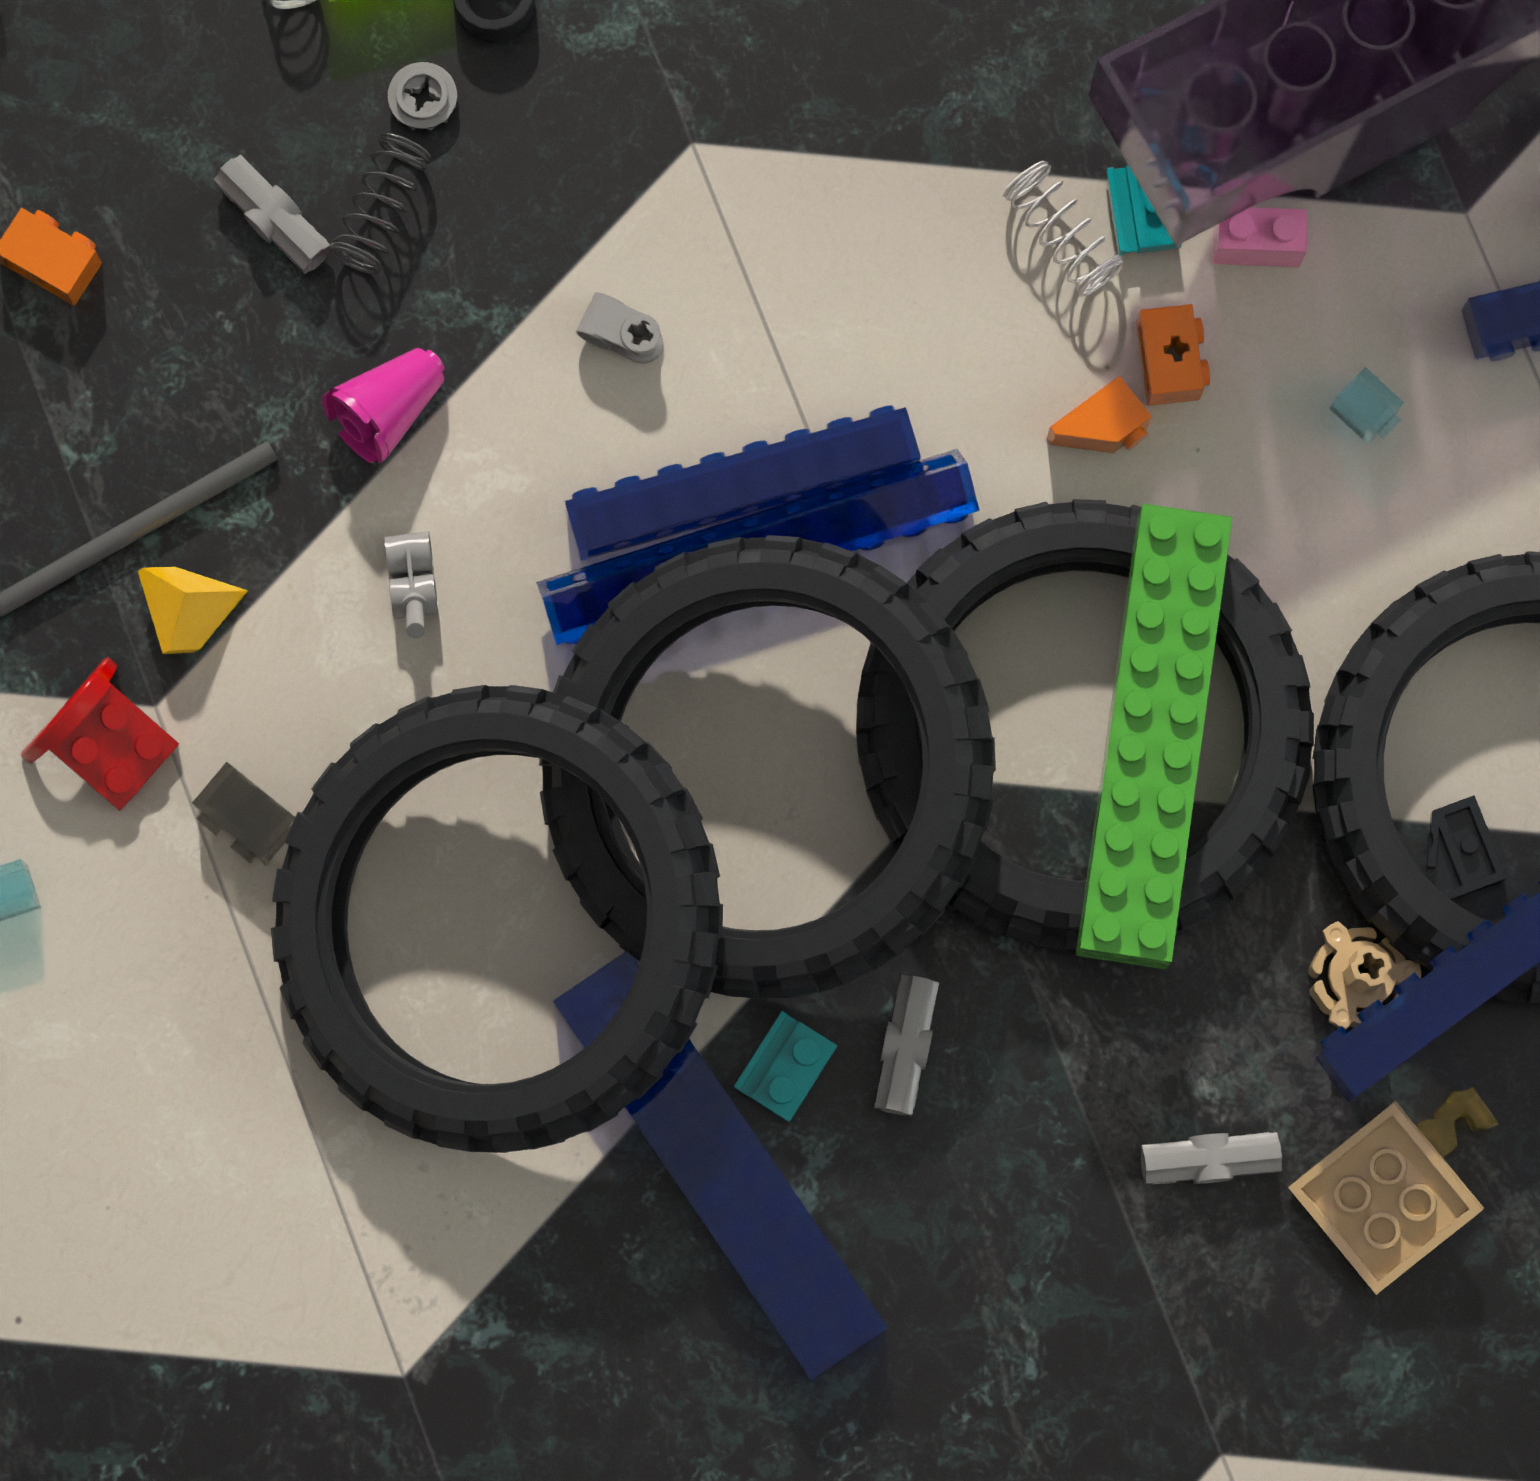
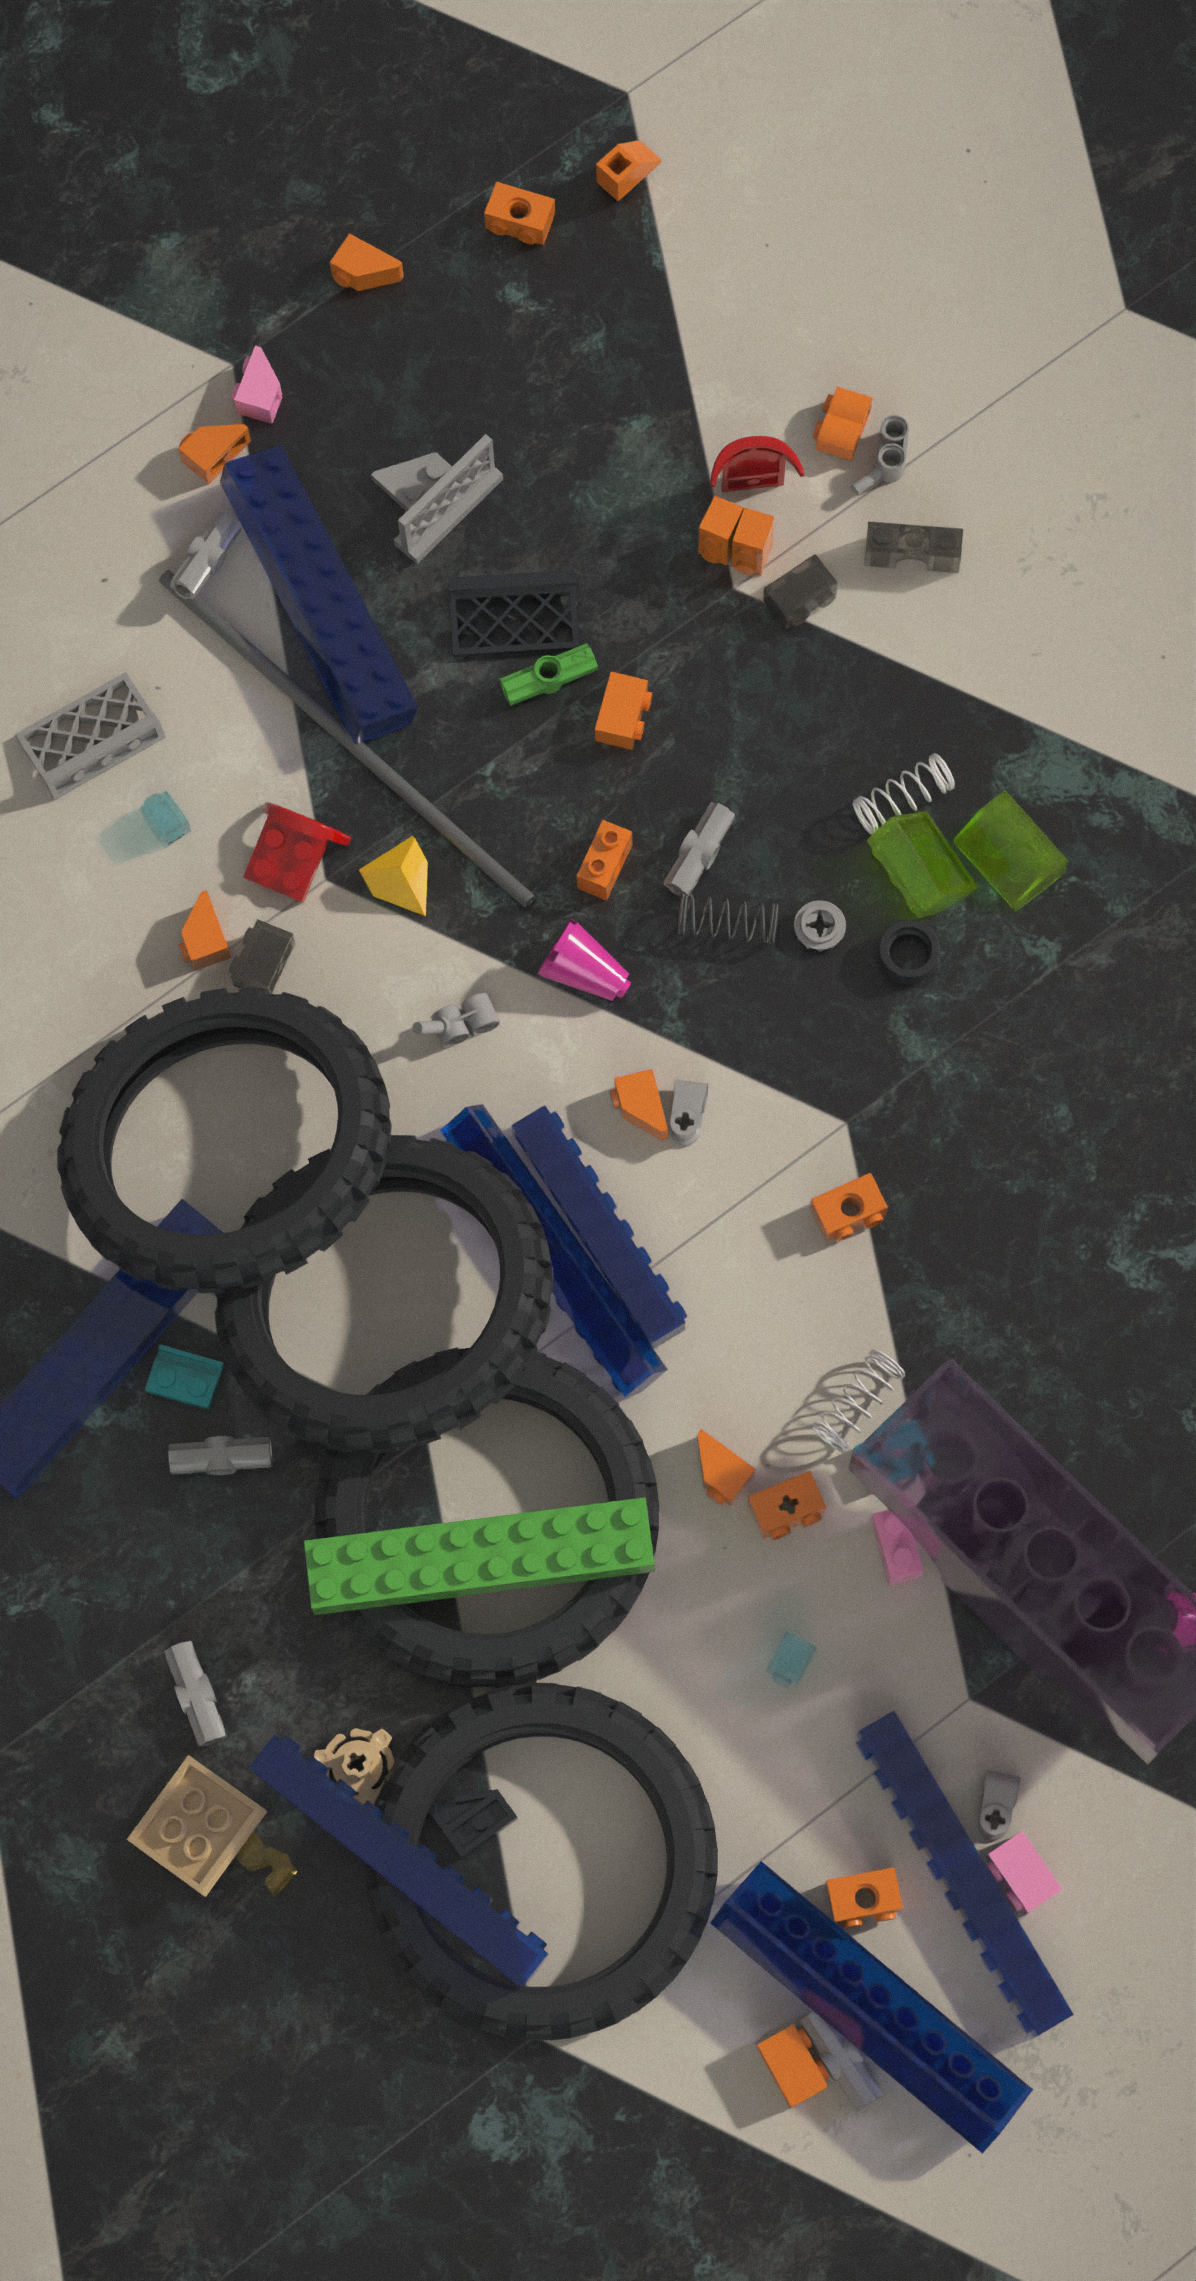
camera: 80 degrees right, 5 degrees down
none -> orange slope [178,890,231,971]
none -> orange brick [577,820,633,901]
none -> orange slope [609,1069,668,1140]
none -> orange brick [810,1173,888,1242]

